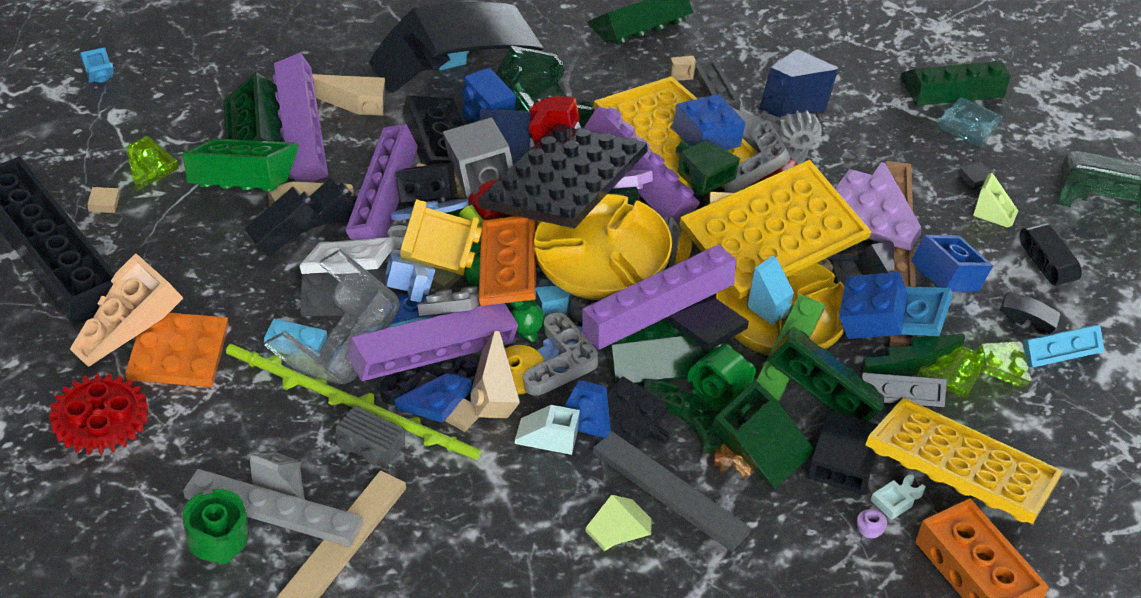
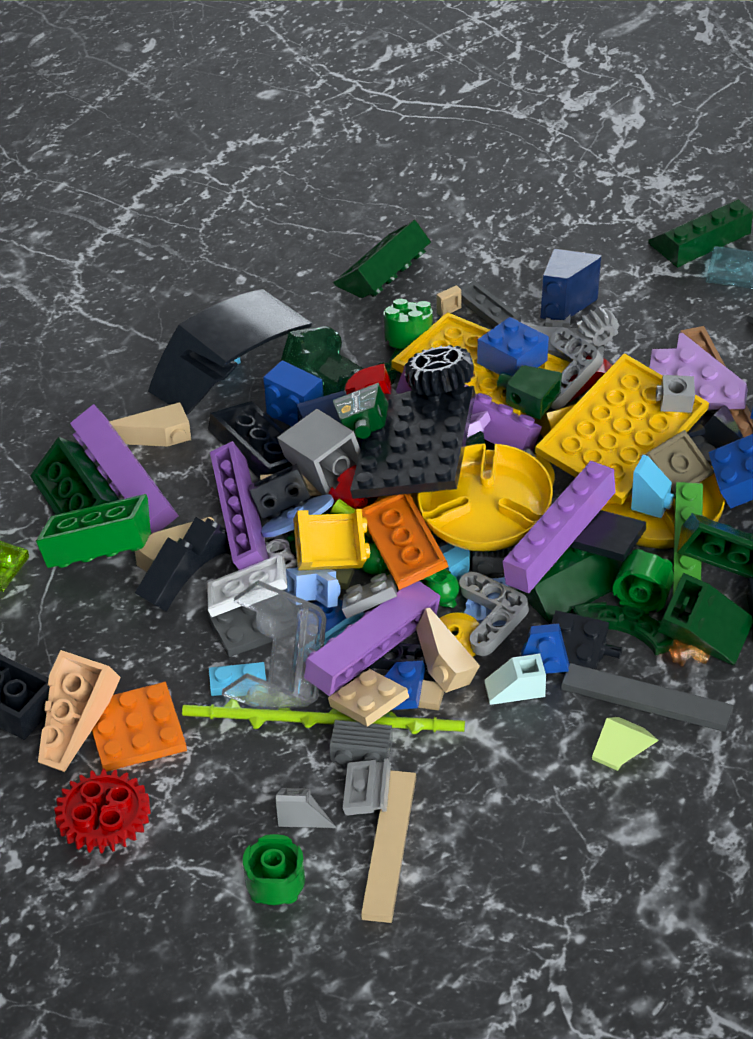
camera: 15 degrees left, 0 degrees up
light grey plate [183,469,363,547] -> none
none -> tan plate [328,669,409,727]
none -> dark green torso [333,383,389,439]
none -> light grey plate [343,758,391,816]
none -> green brick [384,299,433,349]
none -> black gear [405,345,474,396]
none -> dark tan plate [645,430,714,499]
none -> light grey brick [656,375,695,413]

